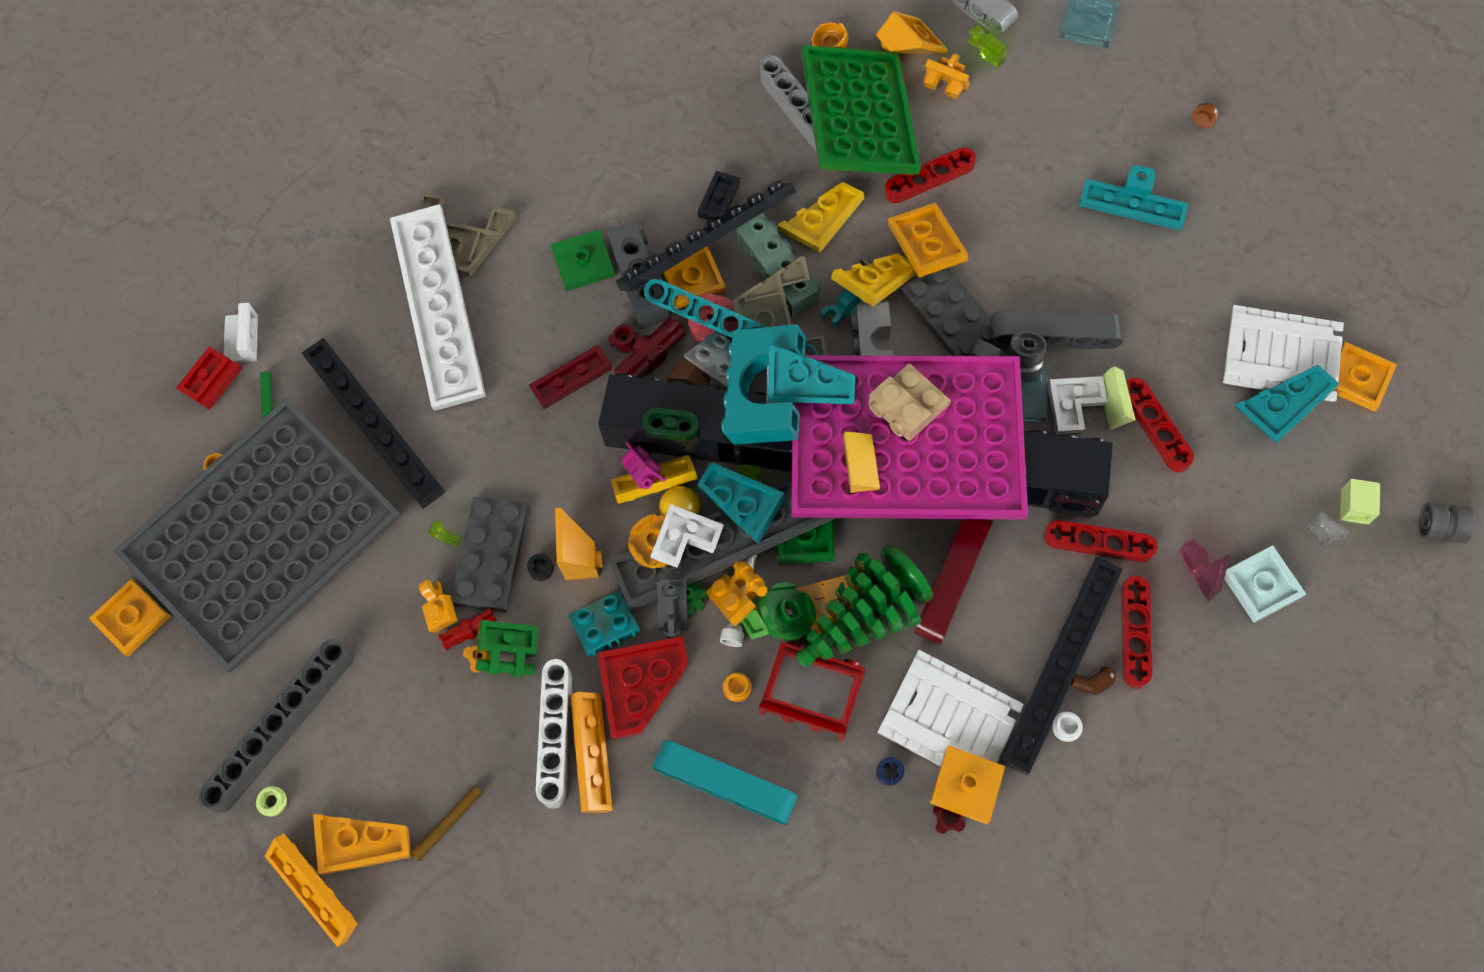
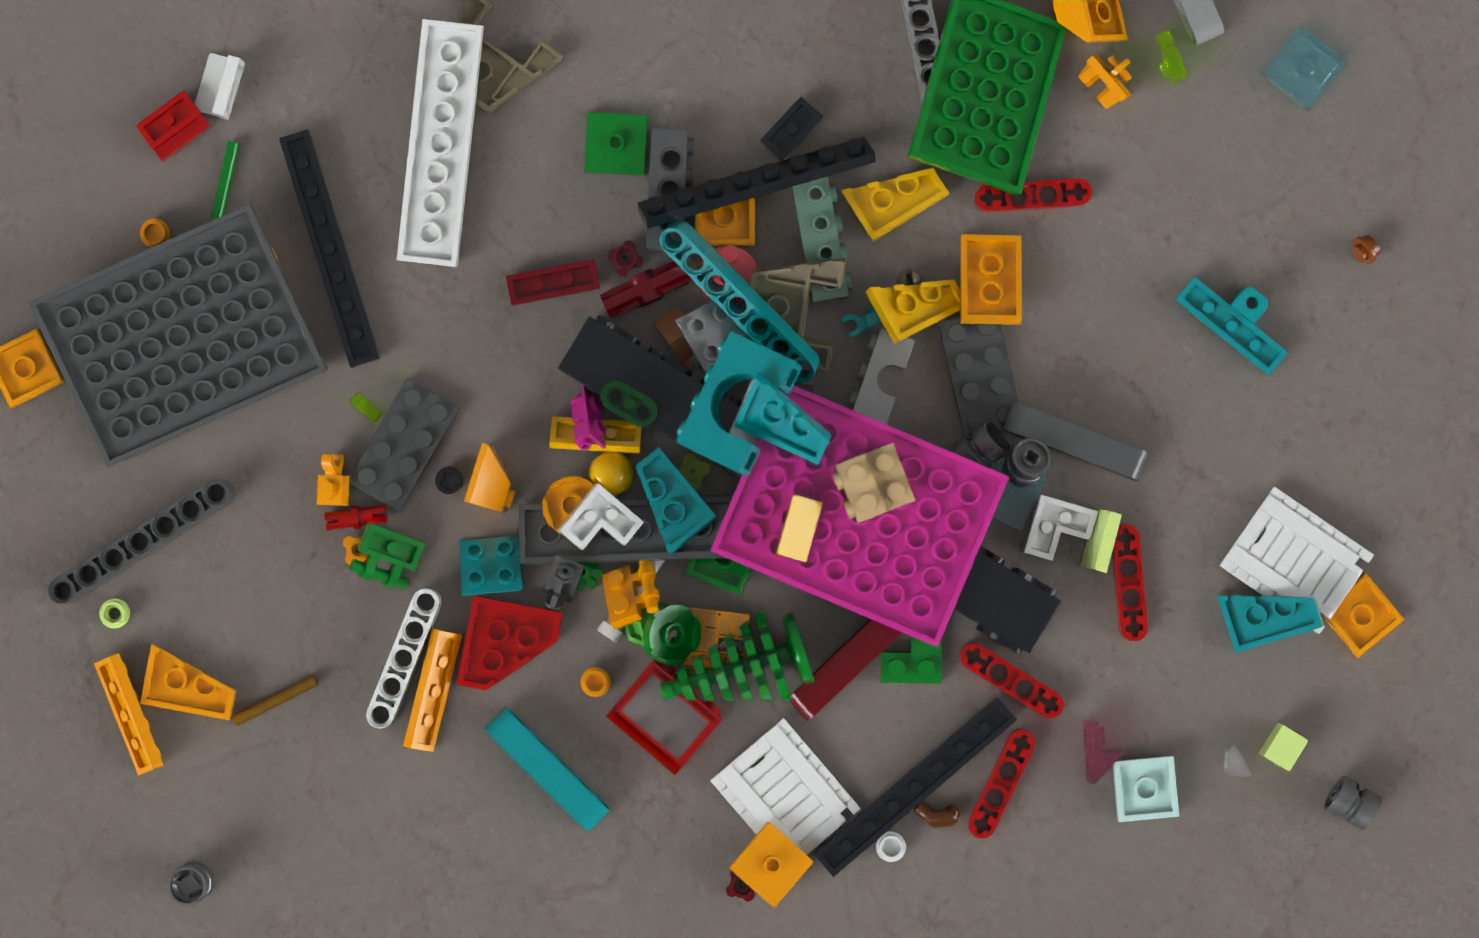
camera: 15 degrees right, 20 degrees up
dark blue bush [876,757,904,786] -> none
none -> green plate [880,636,942,684]

